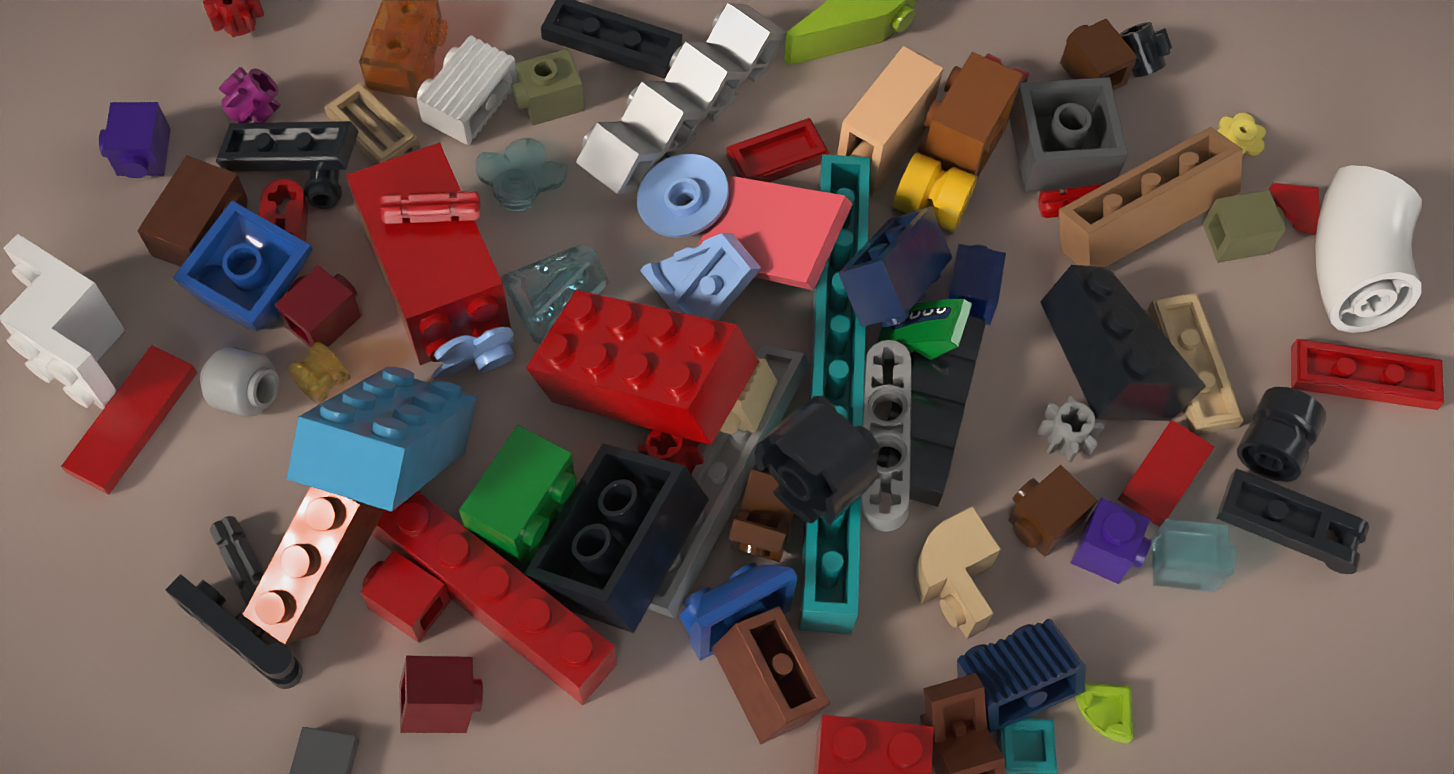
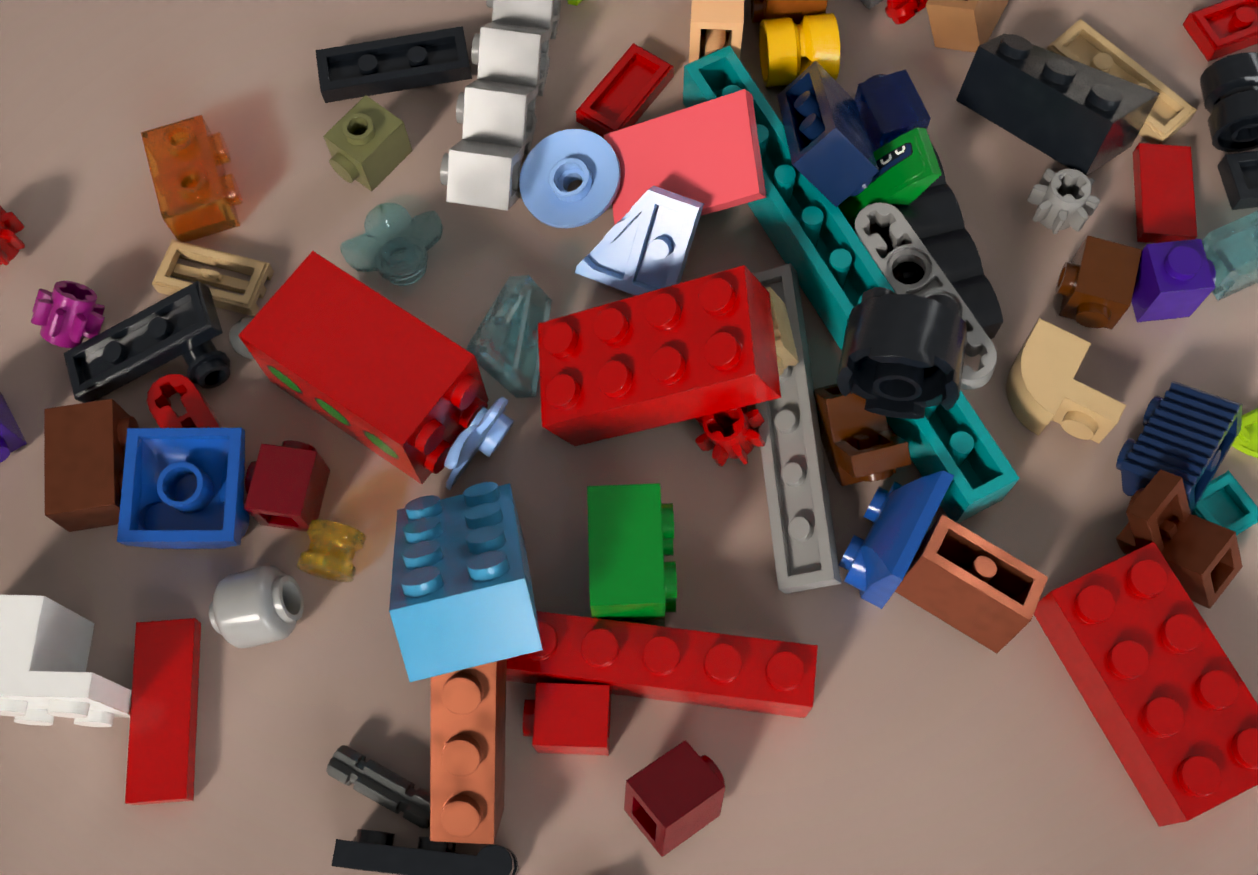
camera: 25 degrees left, 5 degrees up
axle [380,190,481,224] -> none
white brick [417,35,518,145] -> none
black brick [524,443,709,633] -> none

